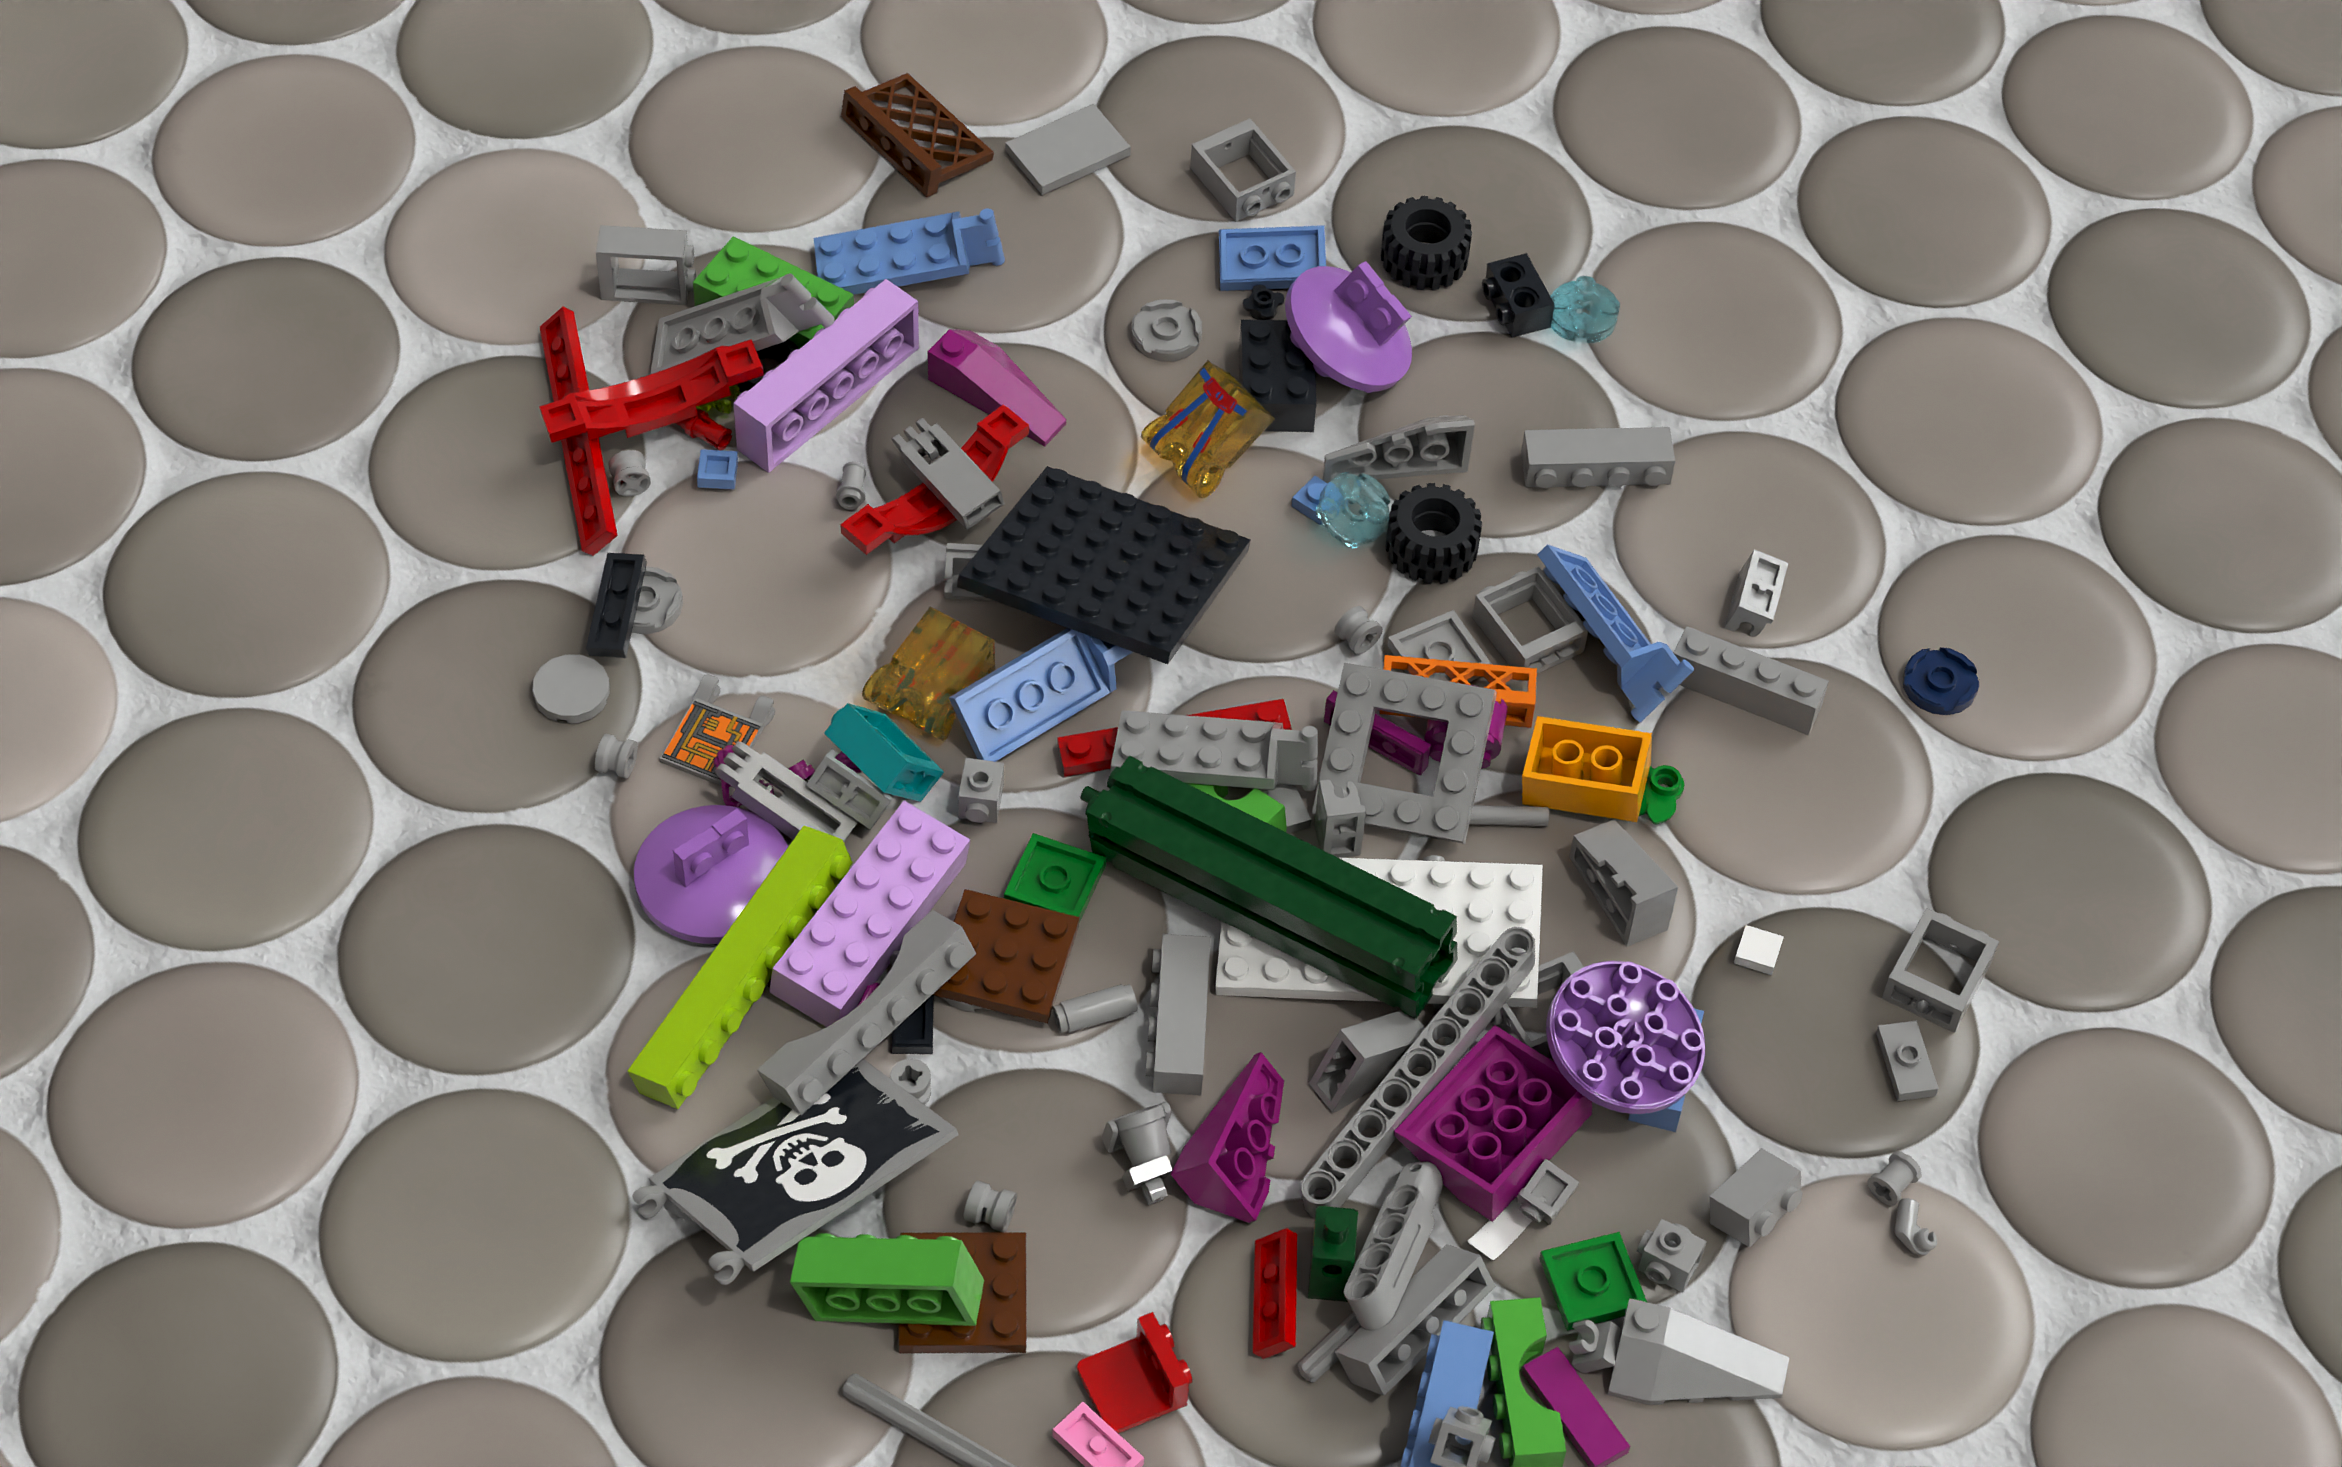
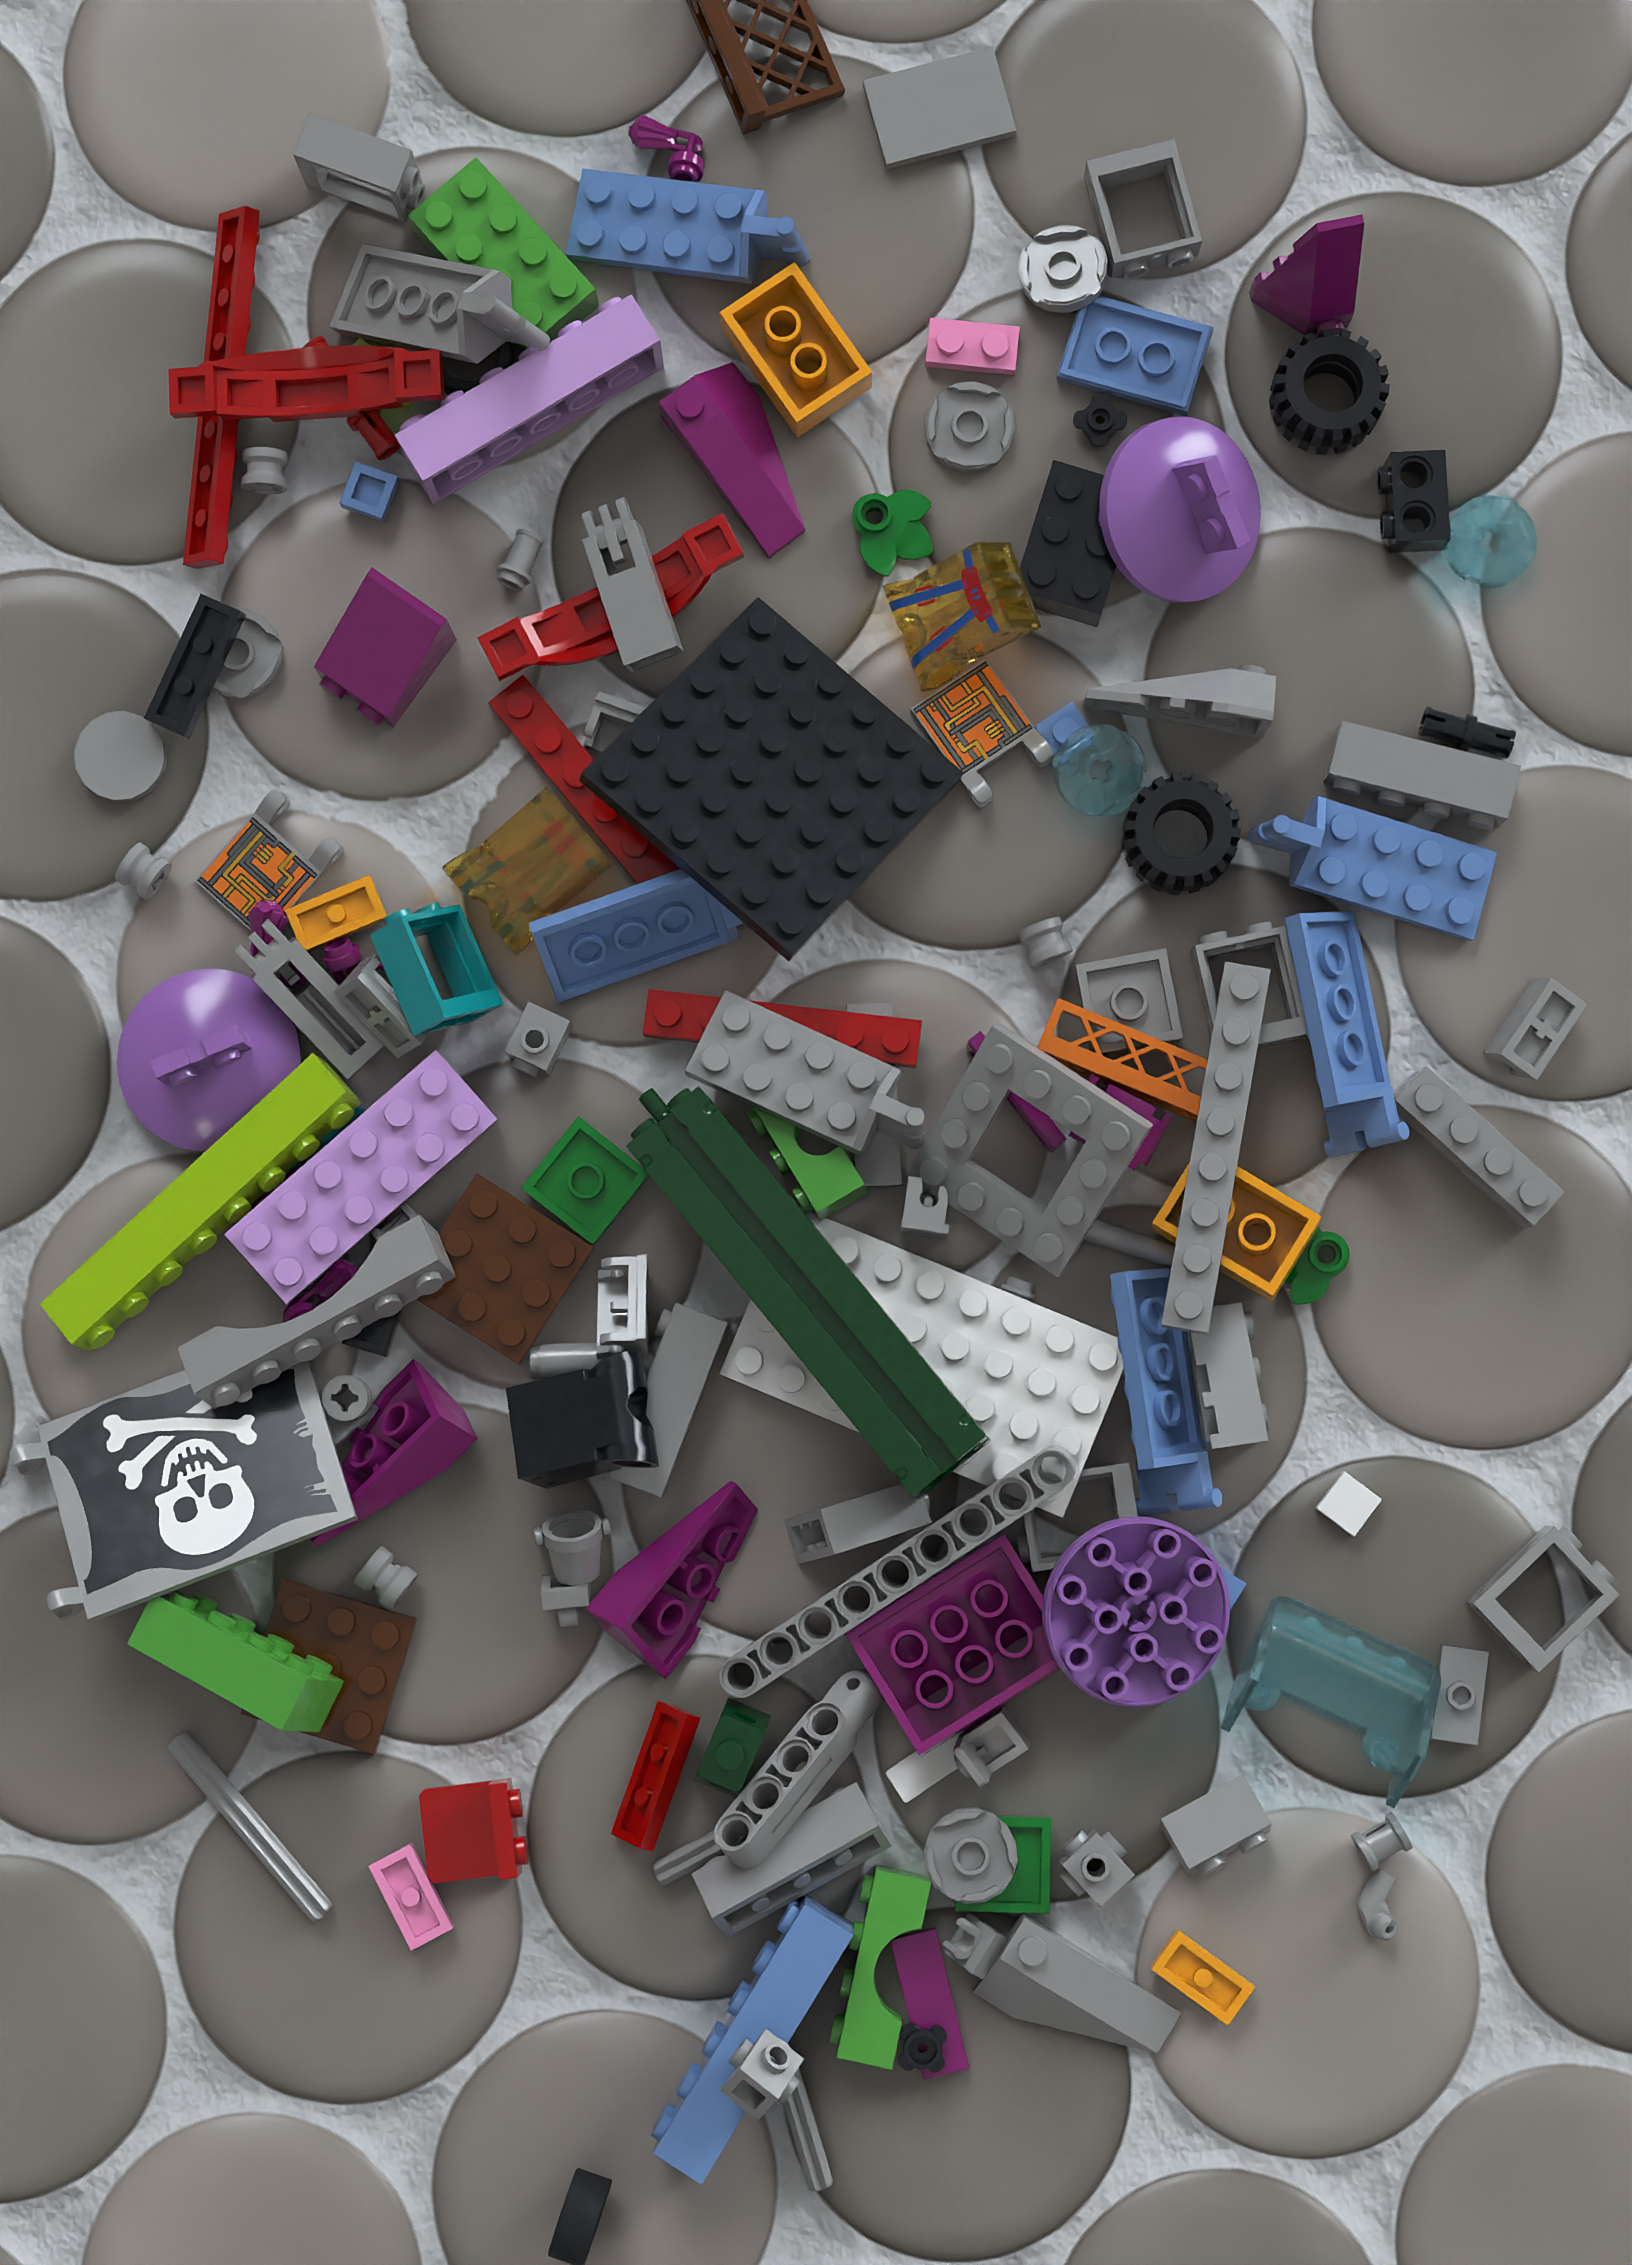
camera: 25 degrees right, 30 degrees up
none -> light orange plate [285,875,388,953]
none -> magenta wedge [310,1359,478,1546]
none -> magenta slope [314,567,457,728]
none -> red plate [488,675,681,884]
none -> black piece [506,1350,659,1489]
none -> light grey hinge [596,1254,649,1359]
none -> magenta piece [628,115,705,182]
none -> light orange brick [719,262,872,438]
none -> green plate [852,489,933,577]
none -> black plate [898,2023,947,2073]
none -> flag [910,658,1053,809]
none -> light grey tile [924,1807,1018,1904]
none -> bright pink plate [925,318,1020,376]
none -> tile [1018,225,1109,313]
none -> medium blue hinge [1110,1268,1222,1516]
none -> light orange plate [1150,1929,1255,2026]
none -> light grey plate [1161,961,1271,1335]
none -> clear light blue windscreen [1221,1596,1442,1808]
none -> medium blue hinge [1248,796,1497,941]
none -> magenta wedge [1249,214,1364,337]
none -> black pin [1418,706,1516,759]

